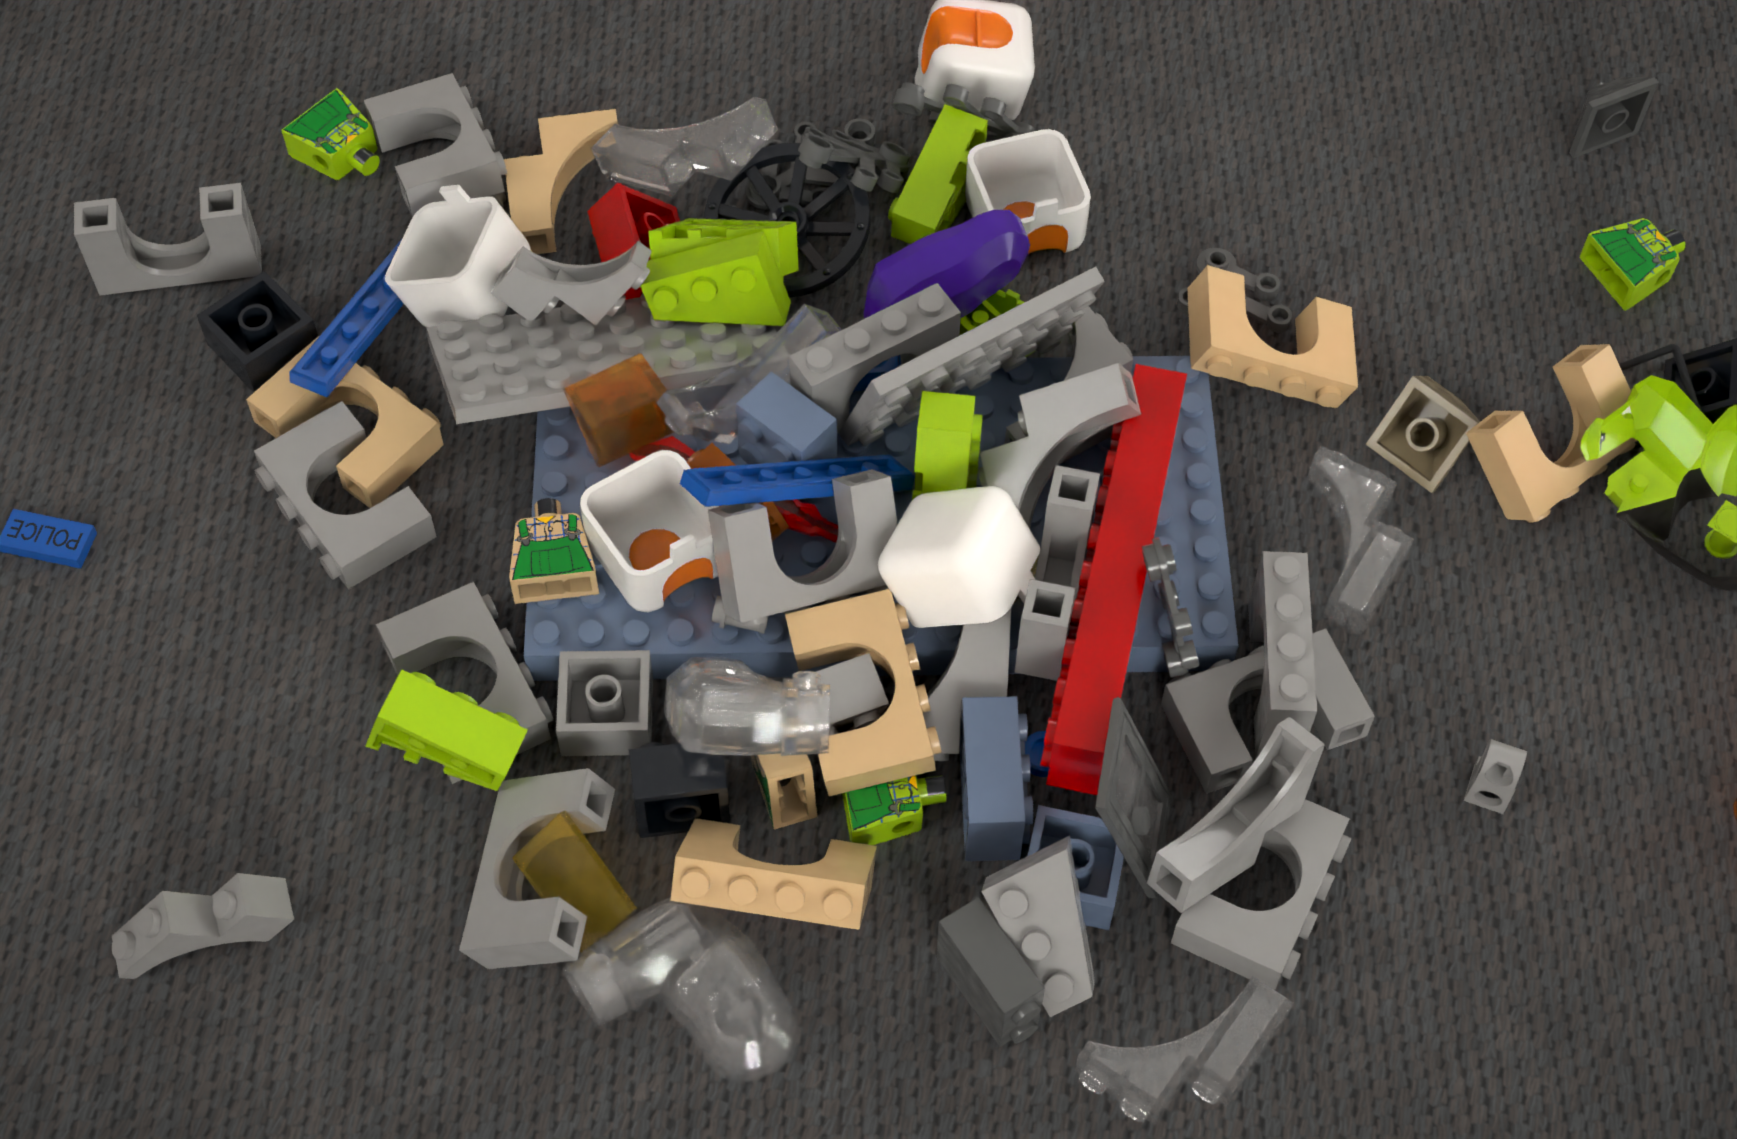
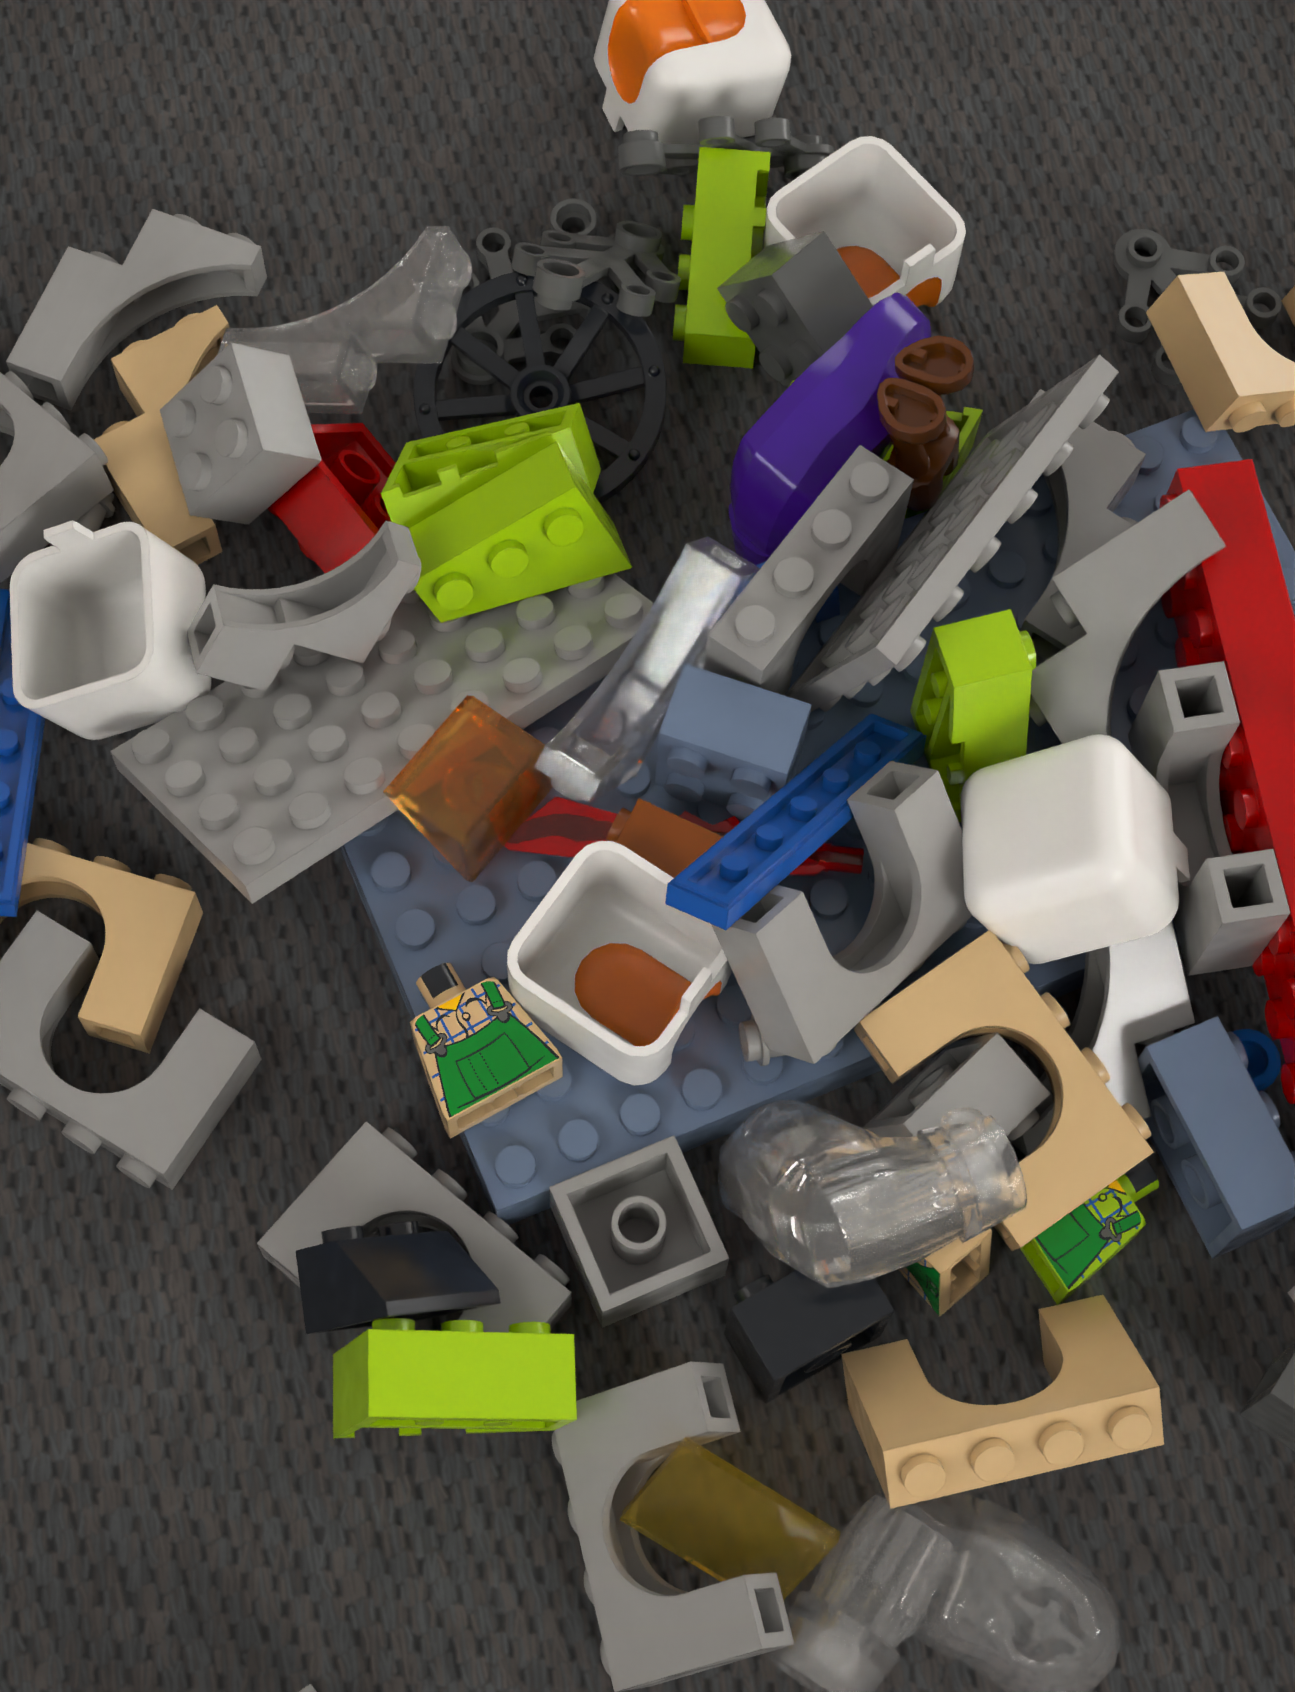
camera: 25 degrees left, 10 degrees up
none -> light grey arch [6,209,267,410]
none -> light grey brick [160,343,322,525]
none -> black slope [296,1221,501,1334]
none -> dark grey brick [717,231,873,386]
none -> reddish brown piece [877,335,974,512]

